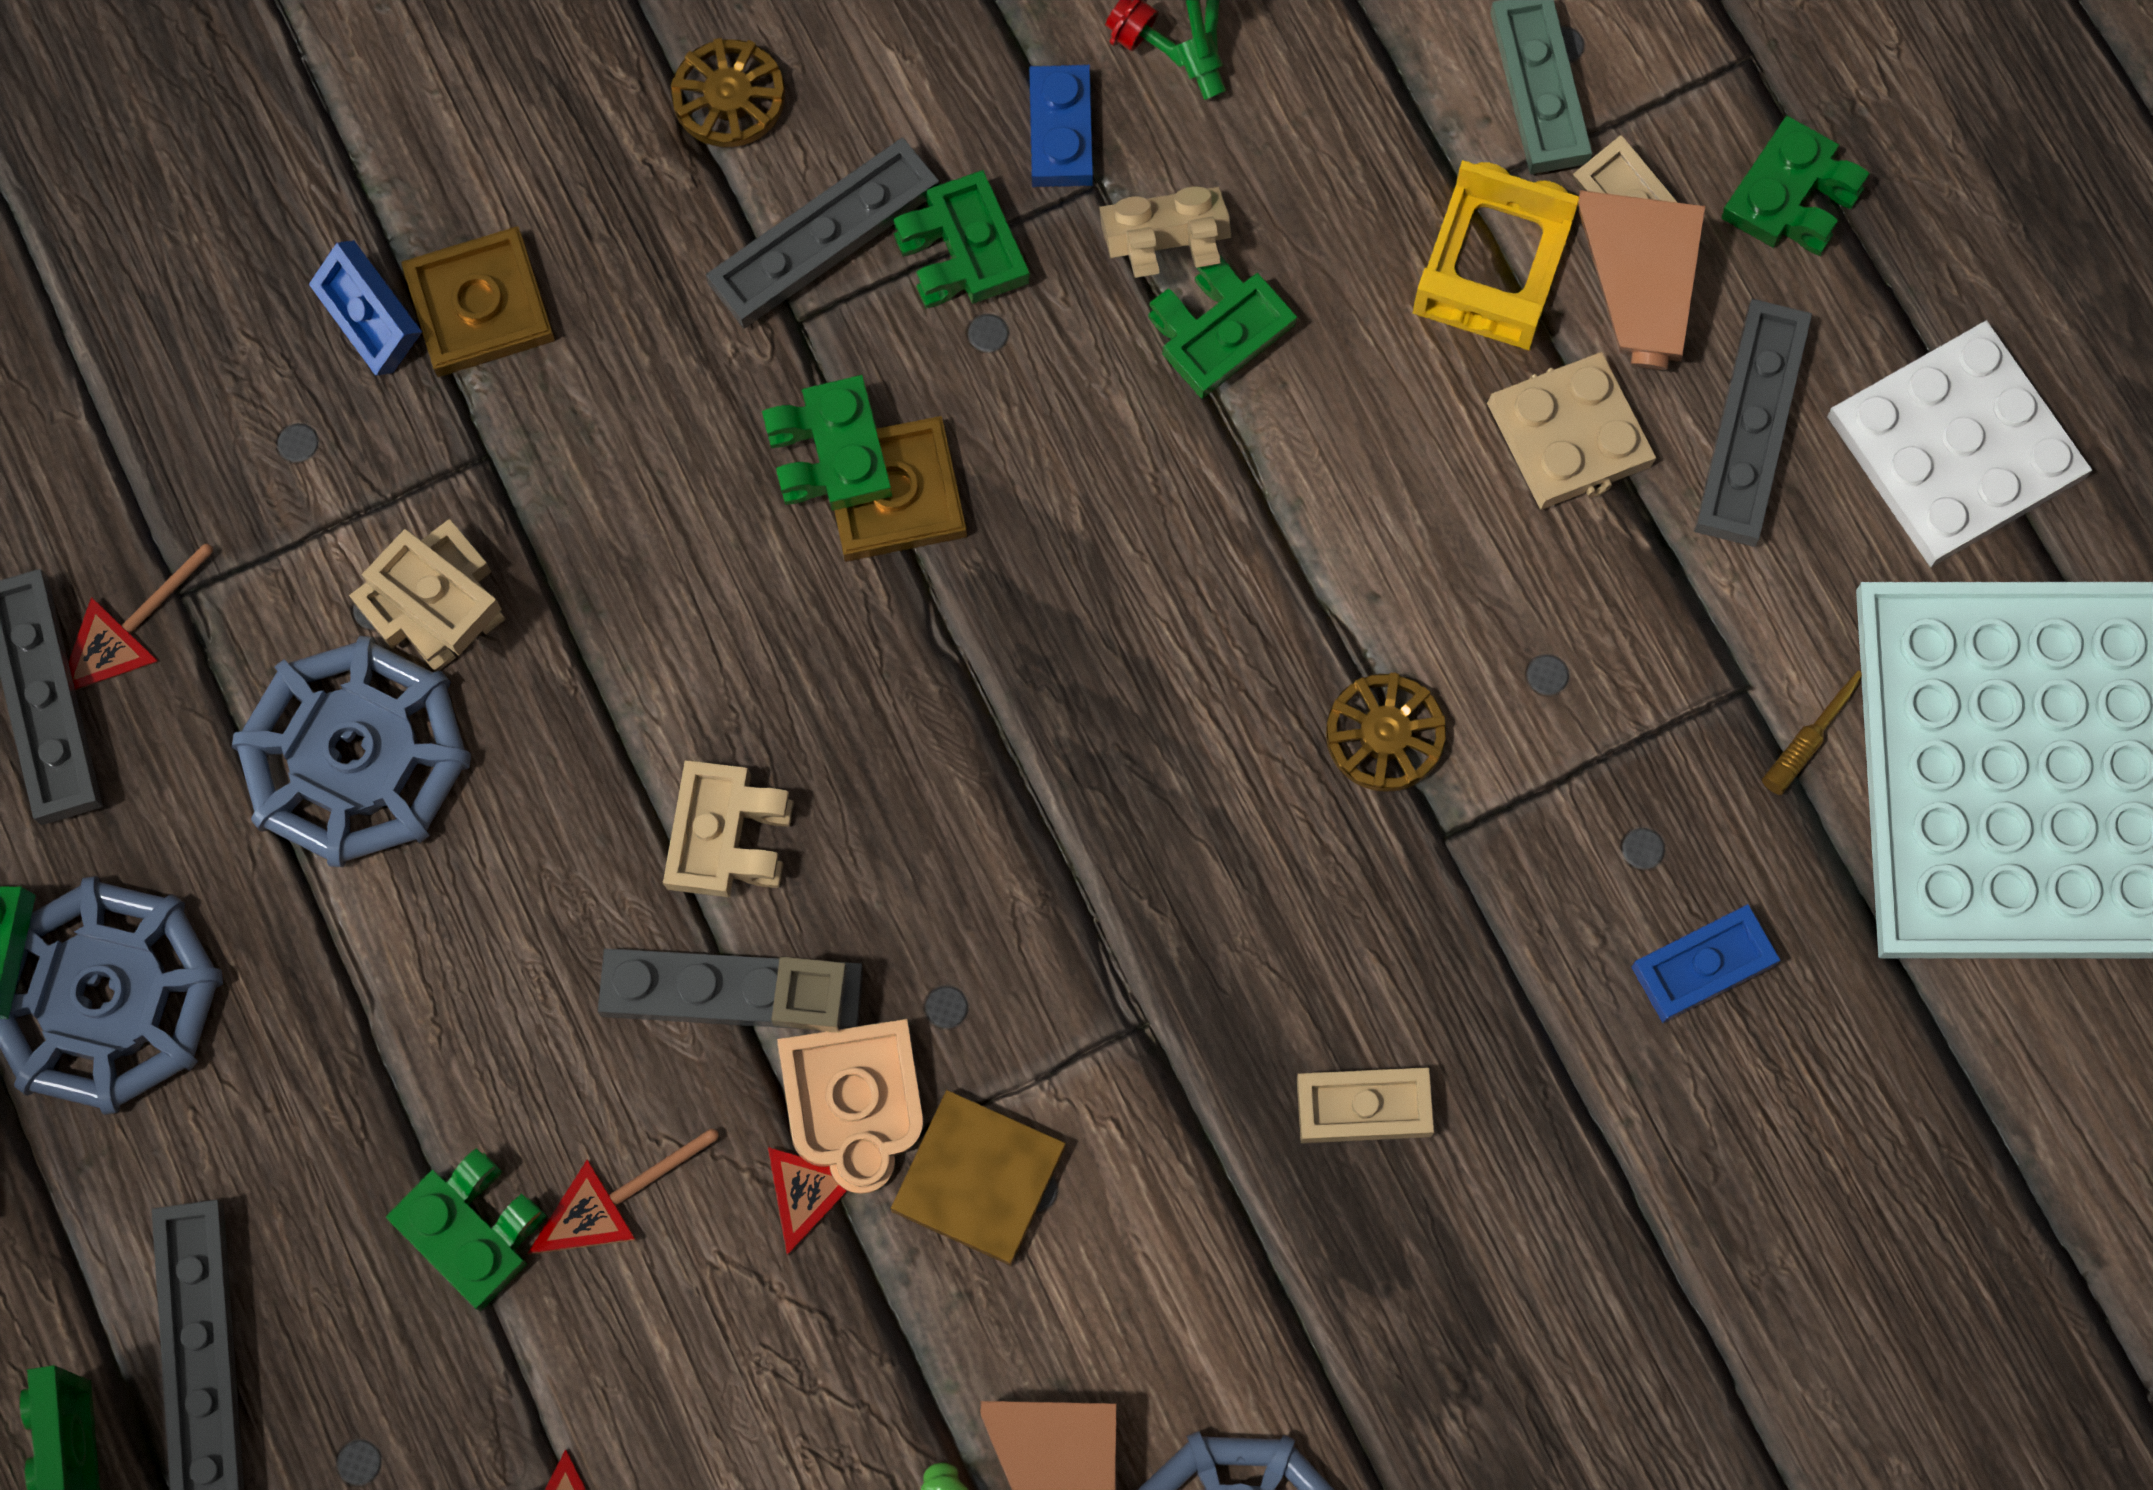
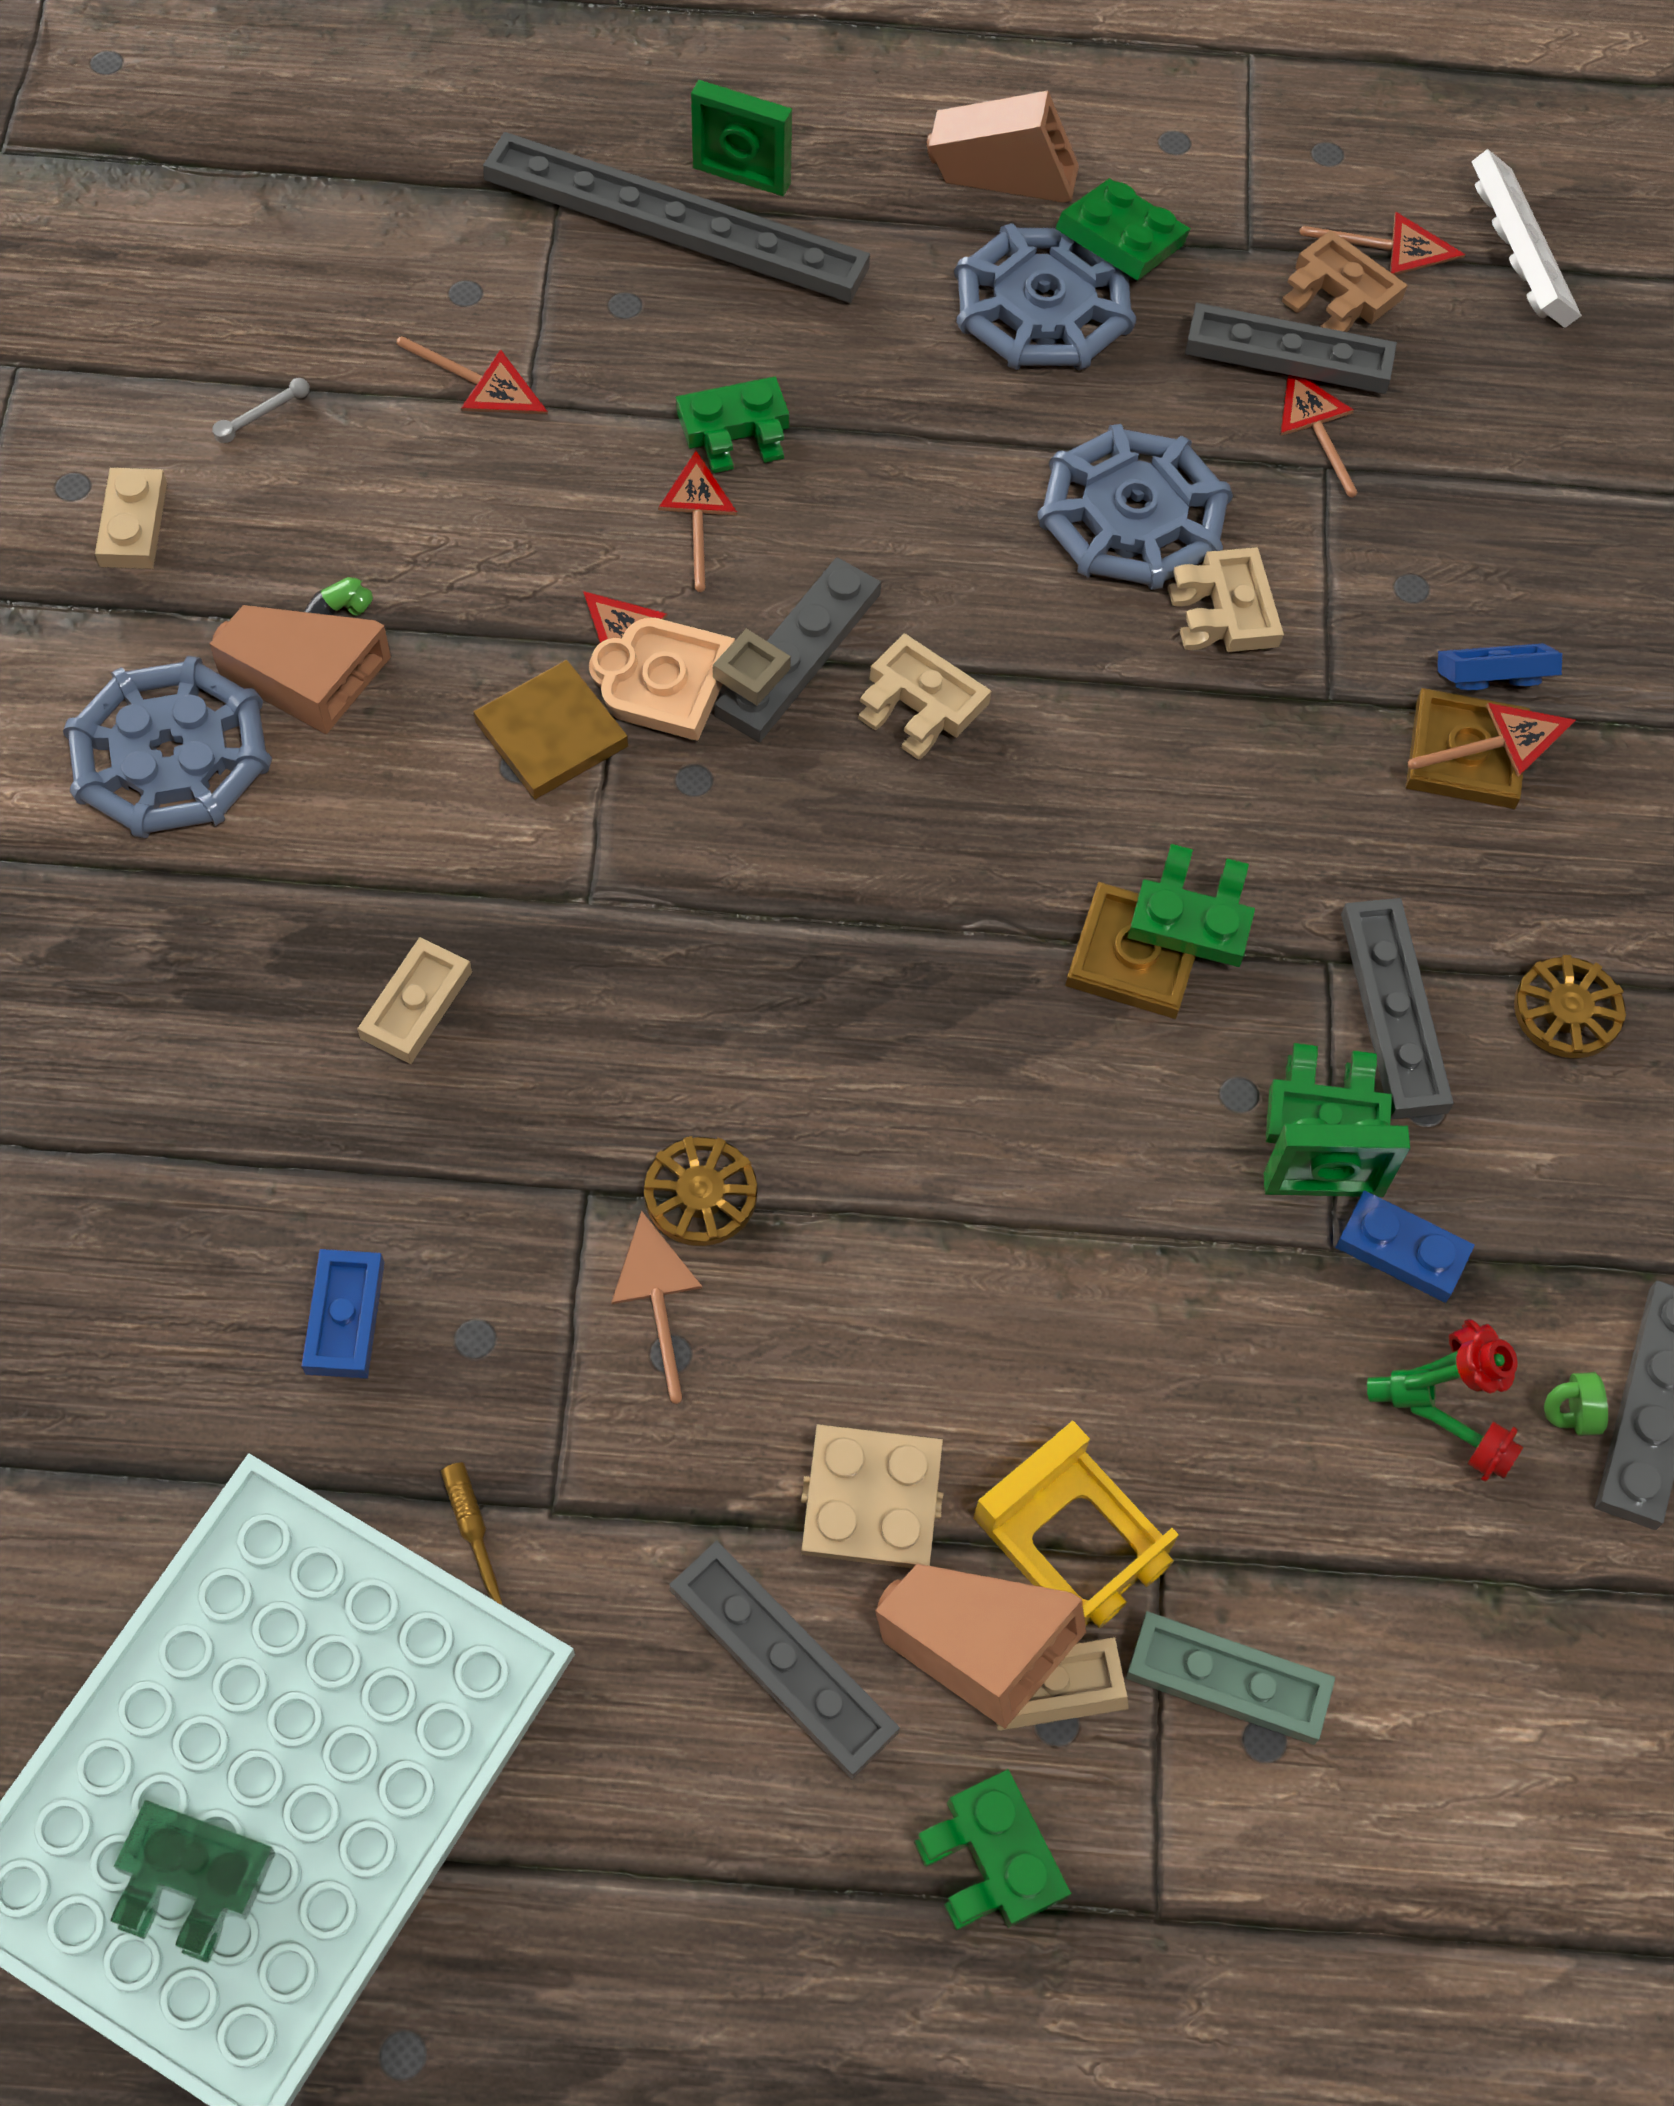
camera: 115 degrees right, 10 degrees down
tan plate [362,529,502,656] -> none
tan plate [1099,187,1231,278] -> none
green plate [1148,255,1297,399] -> none
white plate [1827,320,2092,568] -> none
none -> nougat piece [611,1211,702,1404]
none -> green plate [1264,1118,1410,1197]
none -> piece [1408,703,1576,777]

